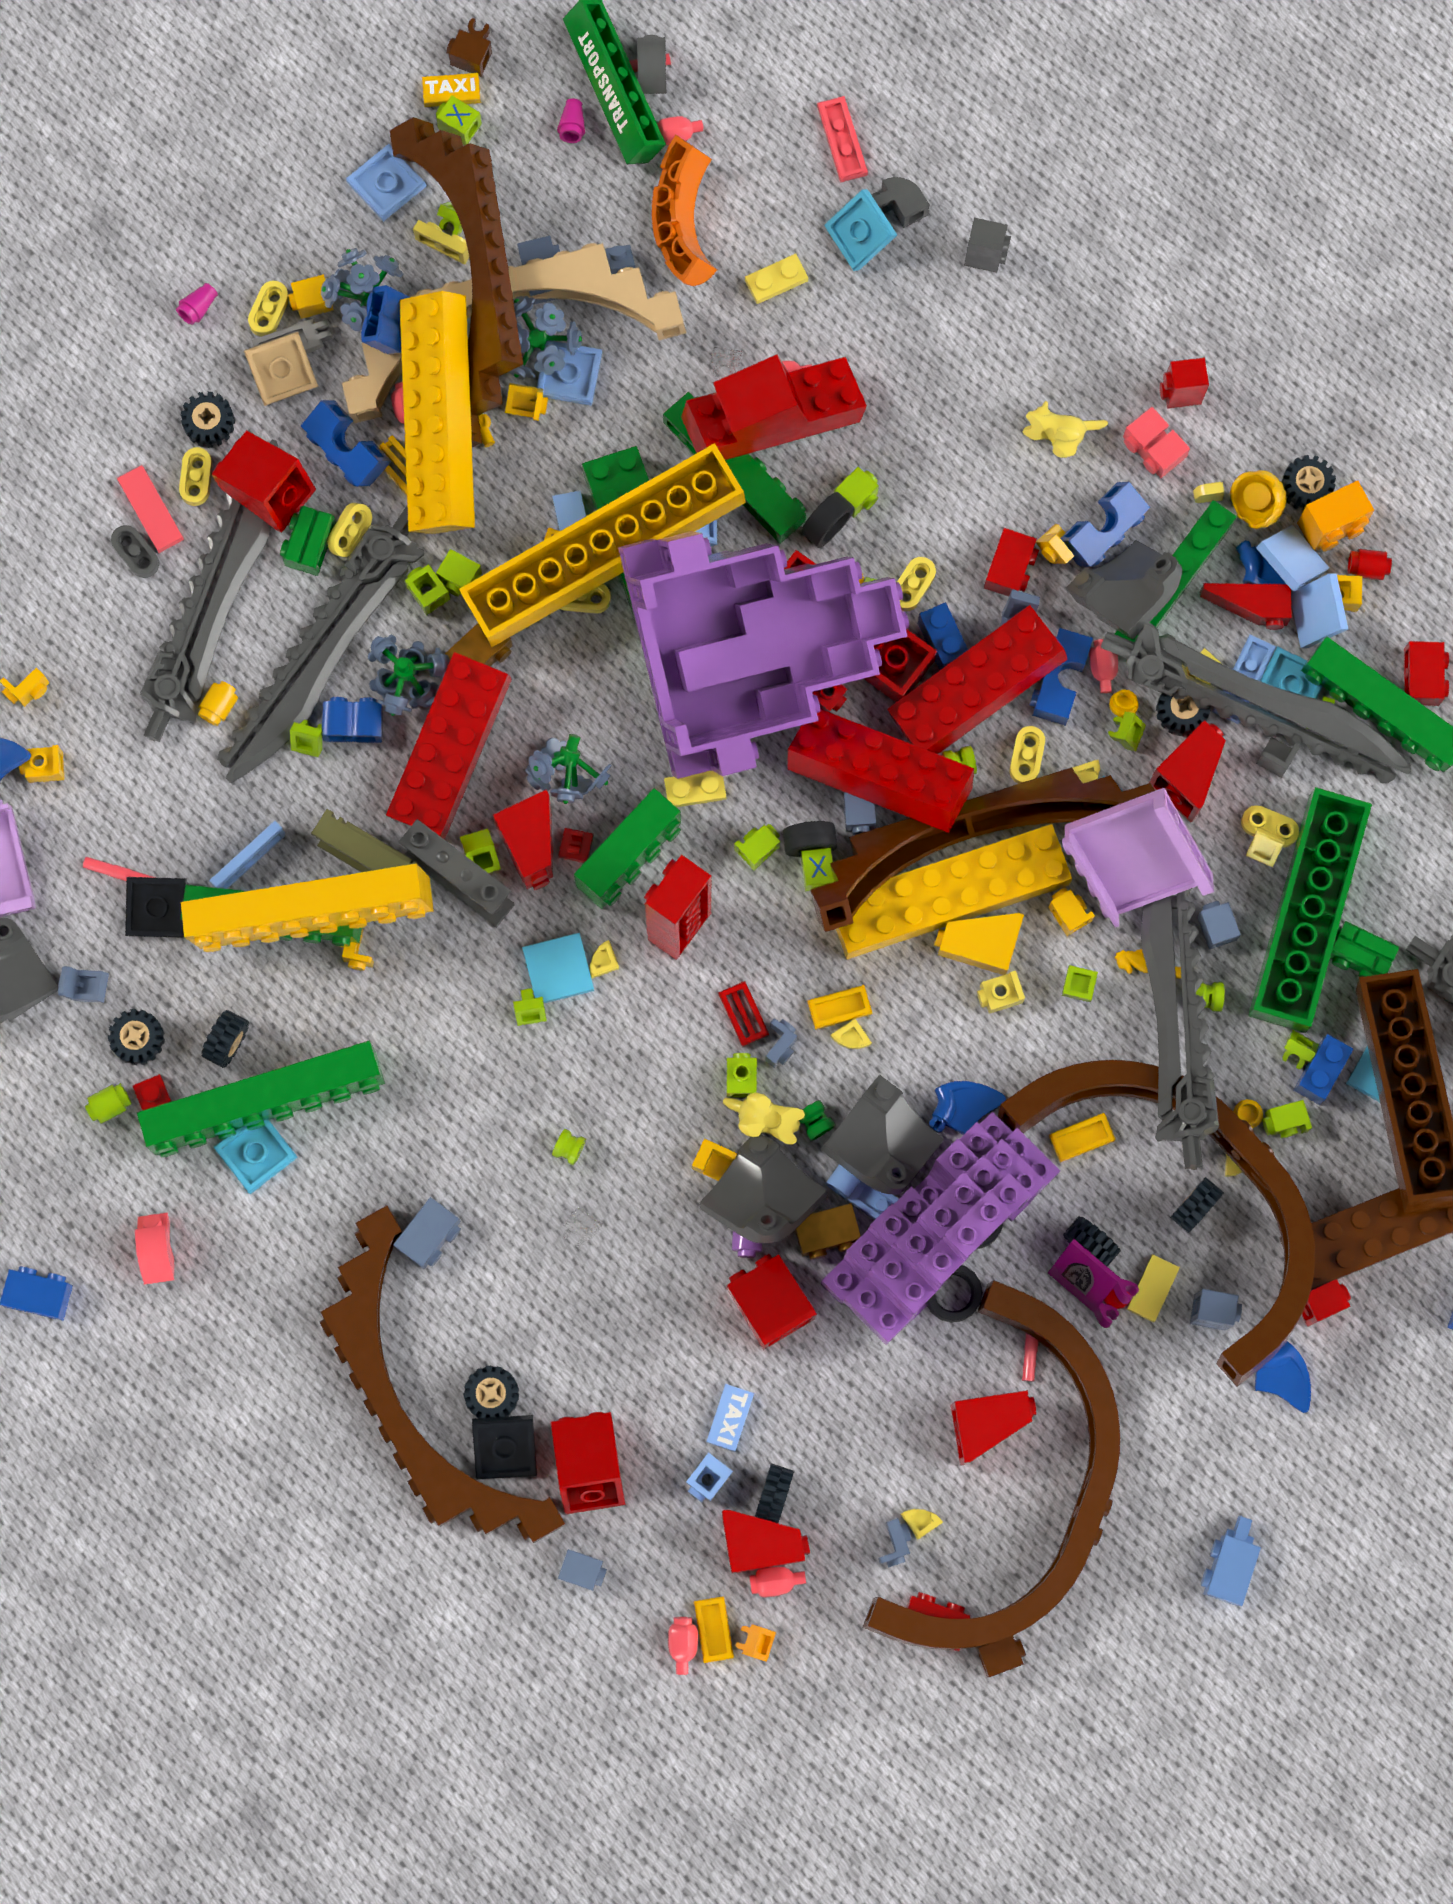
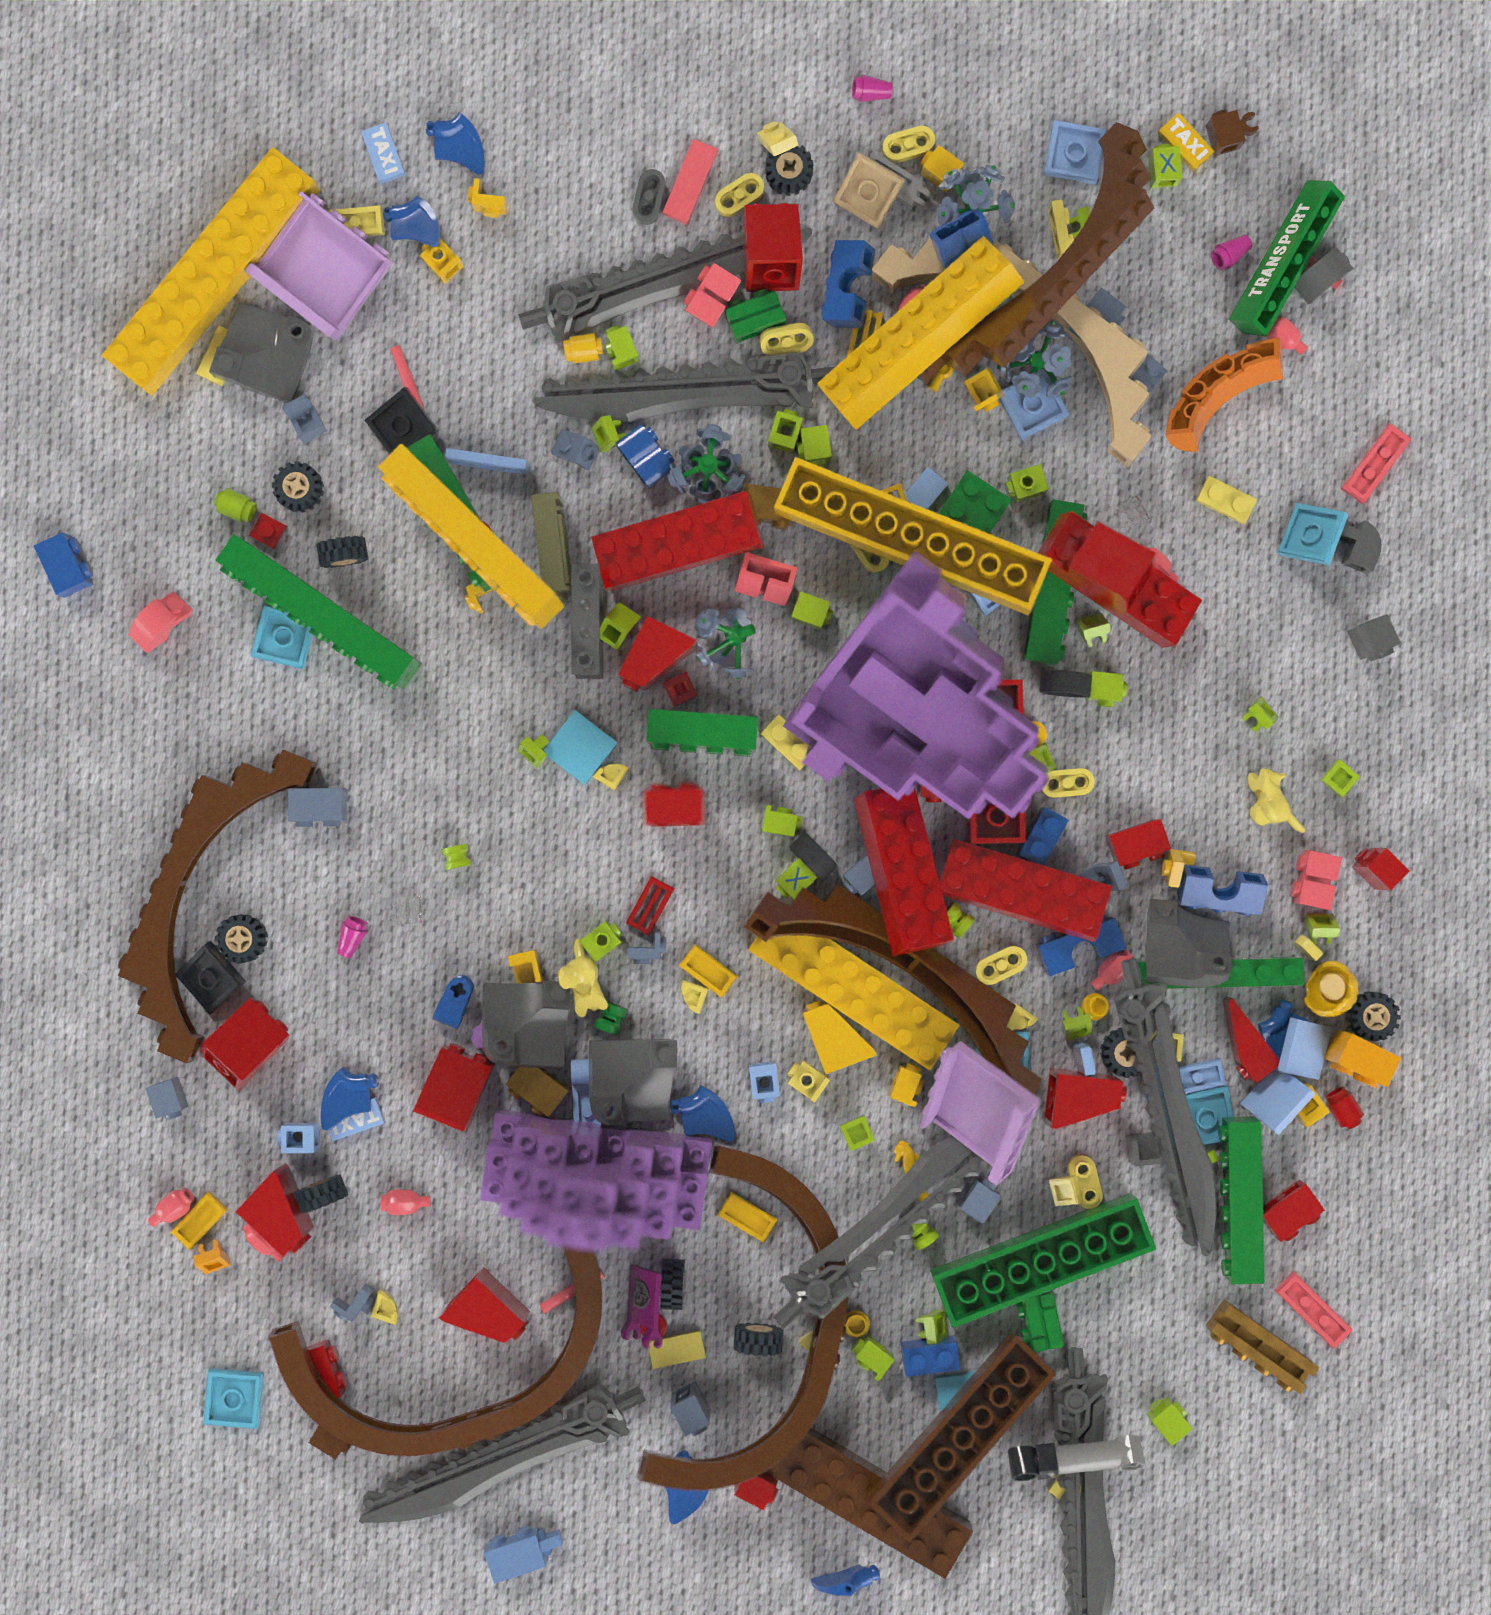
camera: 55 degrees right, 10 degrees up
none -> medium azure tile [203,1368,264,1429]
none -> blue arm [321,1067,379,1131]
none -> dark pink cone [337,916,368,958]
none -> dark grey piece [359,1384,646,1524]
none -> coral plant [381,1189,431,1215]
none -> blue piece [432,975,474,1030]
none -> sand blue bracket [551,429,599,470]
none -> lime brick [604,325,640,371]
none -> coral piece [683,263,742,328]
none -> coral piece [734,552,798,607]
none -> light blue brick [749,1061,780,1103]
none -> light yellow plate [757,122,798,156]
none -> lime brick [791,591,833,630]
none -> lime brick [1005,464,1049,503]
none -> light blue tile [1072,1042,1096,1076]
none -> lime tile [1076,613,1111,647]
none -> lime tile [1242,696,1279,732]
none -> lime tile [1305,913,1340,944]
none -> lime tile [1320,759,1360,797]

